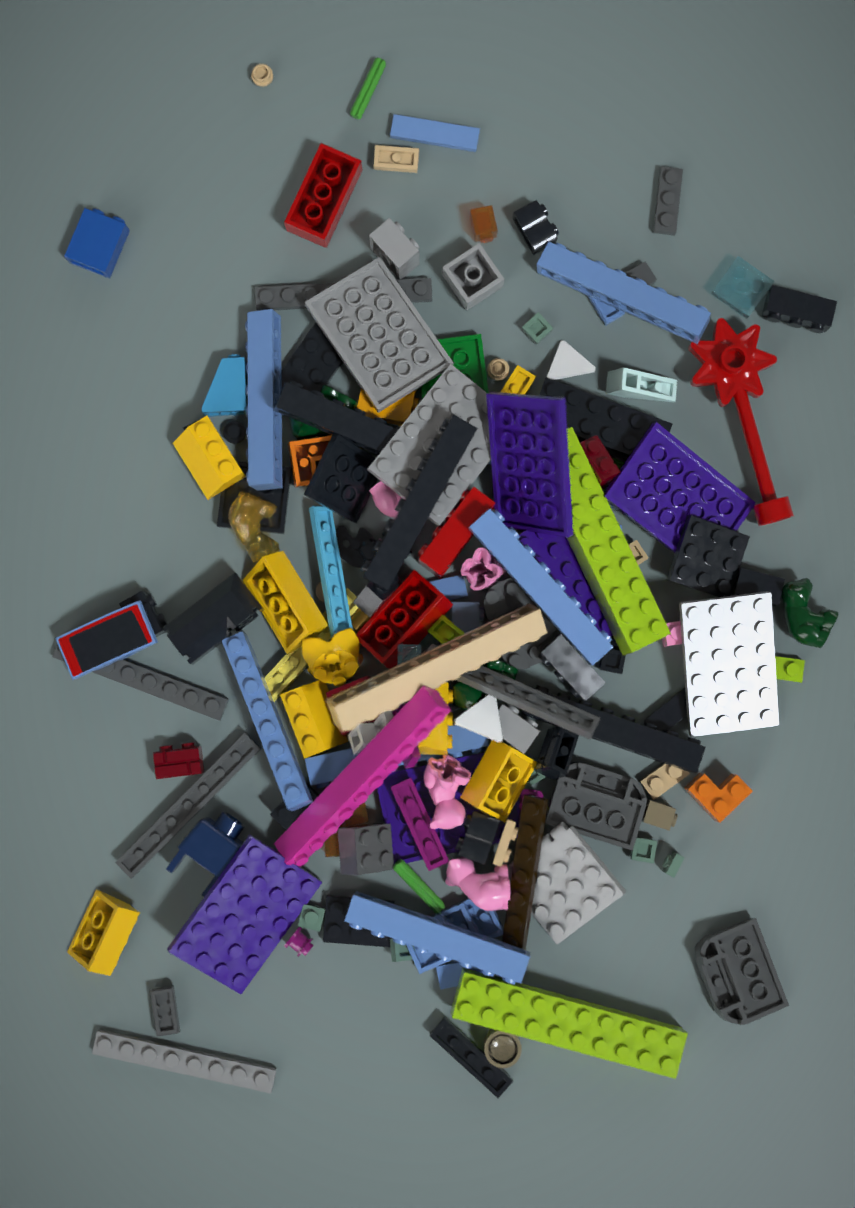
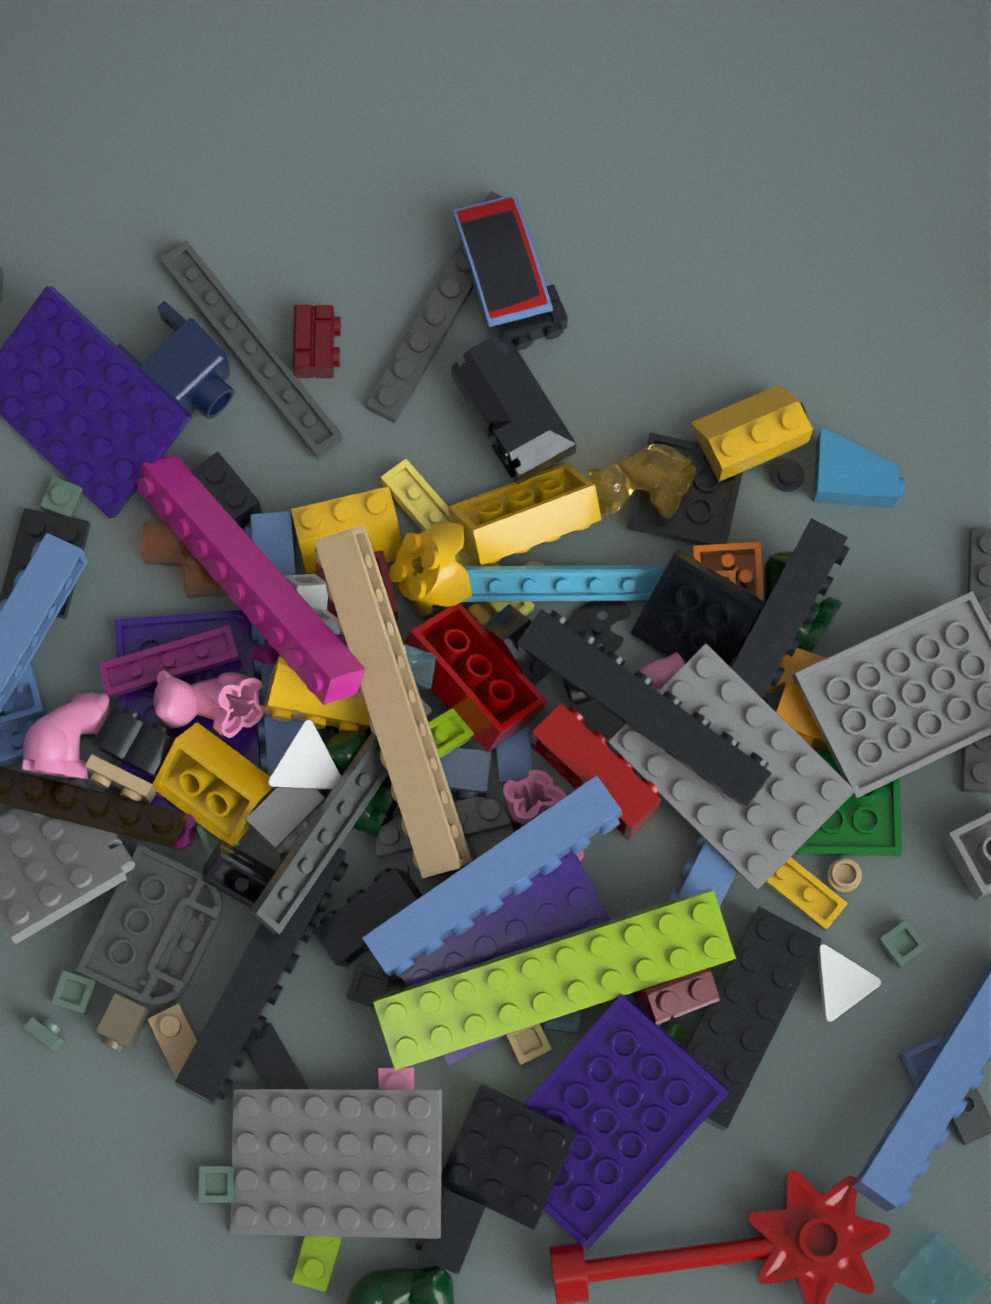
camera: 95 degrees right, 10 degrees down
yellow slope [67,889,140,976] -> none
medium blue brick [222,631,313,811] -> none
medium blue brick [245,309,283,491] -> none
black plate [281,322,343,392] -> none
magenta brick [284,927,314,957] -> none
dark grey brick [338,823,394,875] -> none
bright green axle [393,859,445,914] -> none
dark purple plate [486,392,573,538] -> none
light aqua slope [606,367,677,402] -> none
orange brick [684,773,753,823] -> none
none -> sand green plate [198,1166,235,1203]

